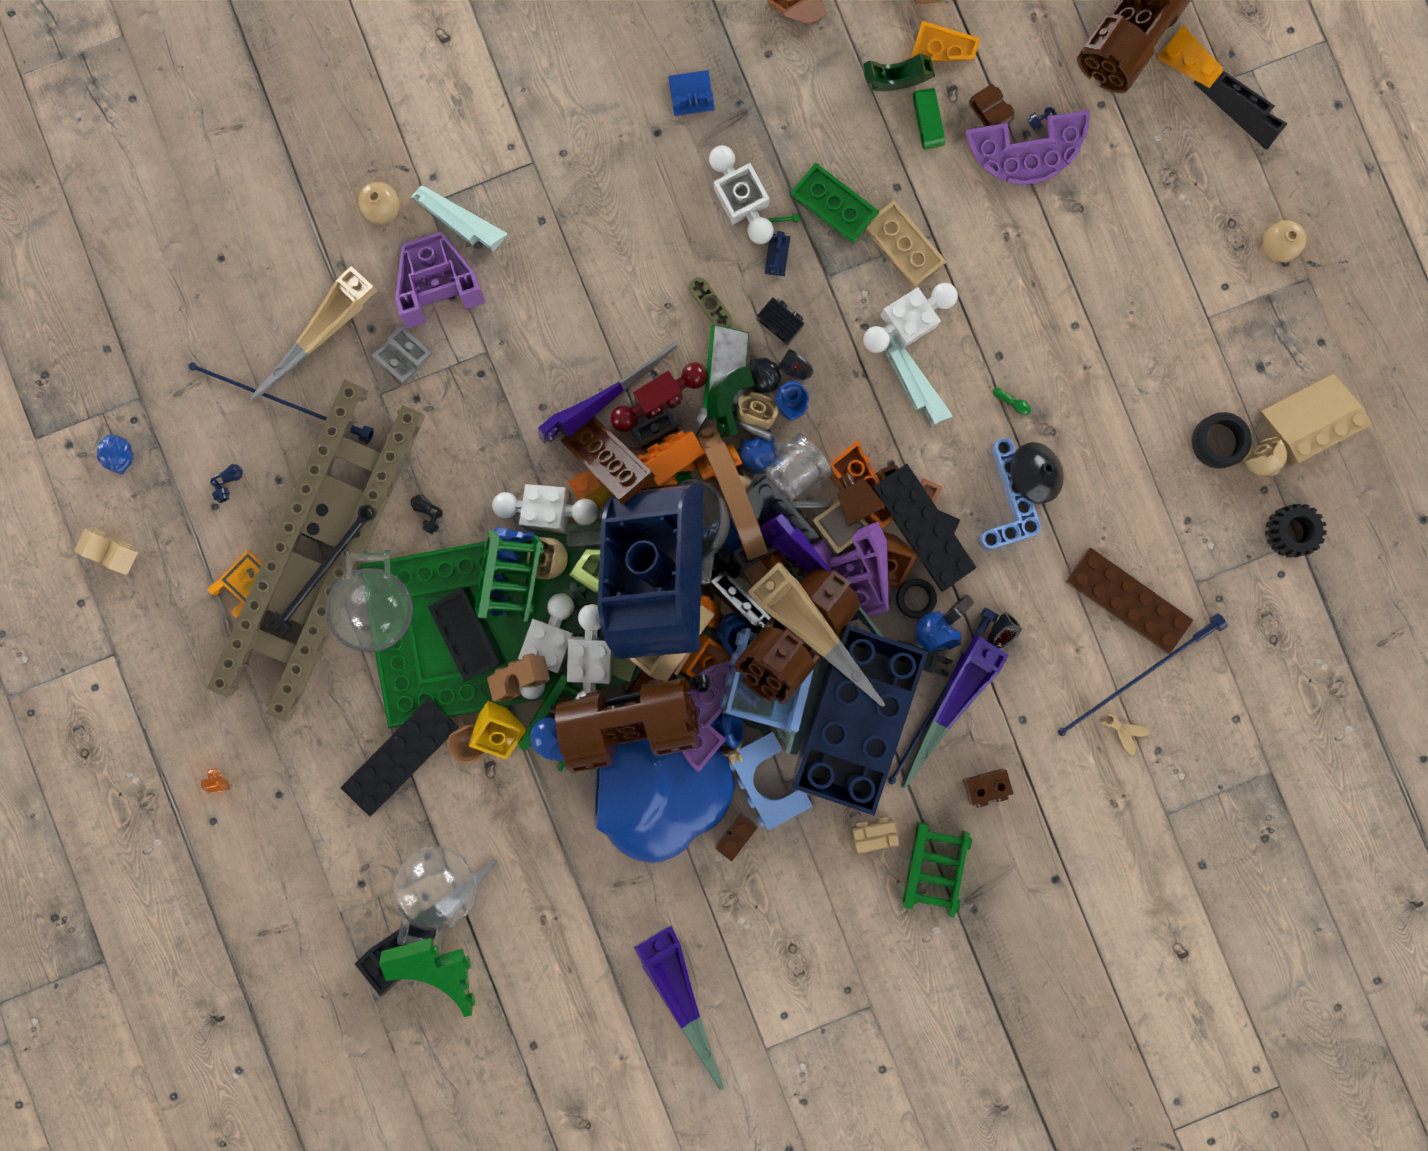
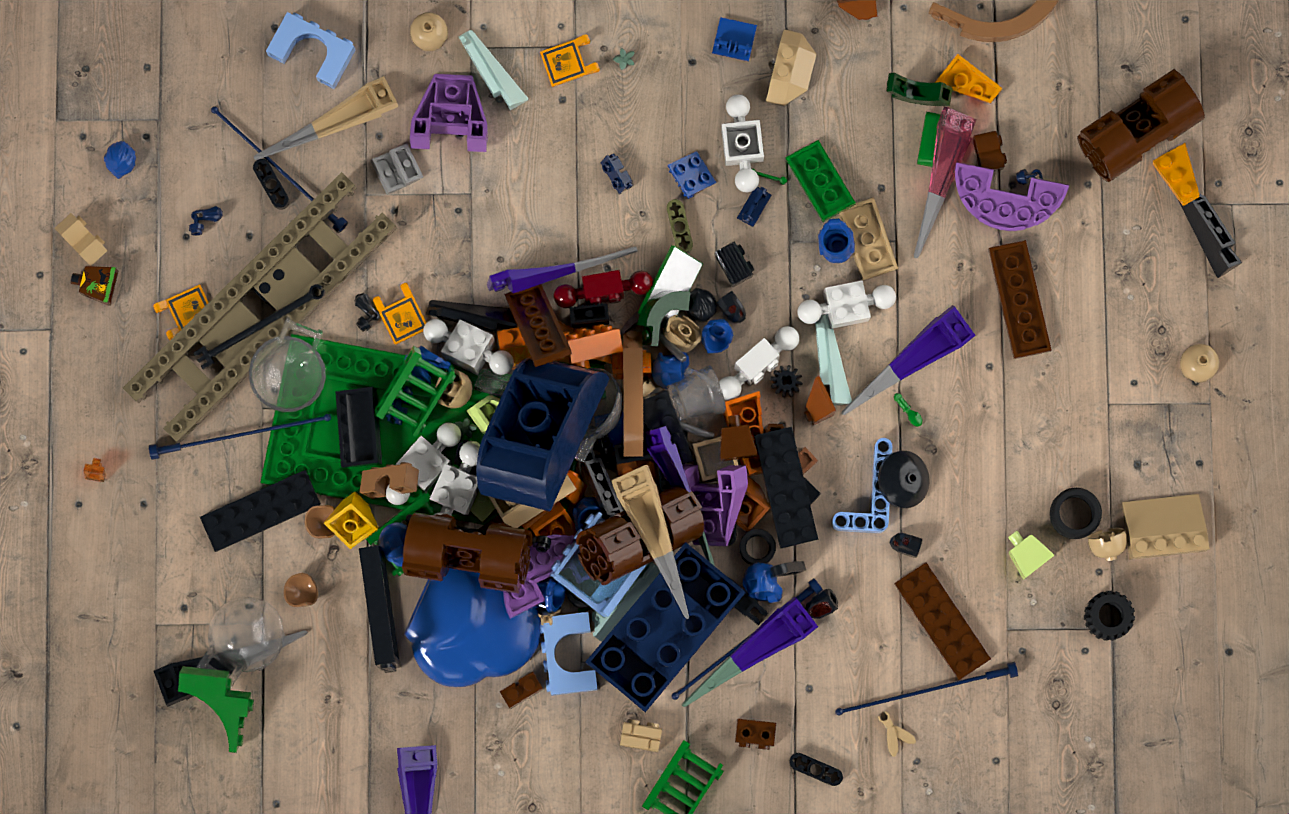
camera: 20 degrees right, 5 degrees down
none -> reddish brown torso [71,266,119,306]
none -> dark blue piece [149,414,331,460]
none -> black beam [253,159,290,210]
none -> light blue arch [266,12,356,89]
none -> medium nougat helmet [284,573,318,607]
none -> black window [358,545,401,673]
none -> light orange flag [373,283,426,345]
none -> black wedge [426,300,518,333]
none -> light orange flag [540,34,600,87]
none -> dark blue hinge [600,154,633,195]
none -> sand green plant [613,48,635,70]
none -> blue hinge [667,151,717,199]
none -> white brick [717,326,799,401]
none -> tan wedge [766,30,816,106]
none -> black gear [770,365,803,398]
none -> black beam [789,753,843,786]
none -> dark orange slope [804,376,836,425]
none -> blue helmet [818,218,855,263]
none -> dark purple plate [841,305,976,415]
none -> black rock [889,533,923,558]
none -> clear pink plate [914,106,977,258]
none -> reddish brown plate [988,240,1052,359]
none -> yellowish green torso [1008,531,1054,580]

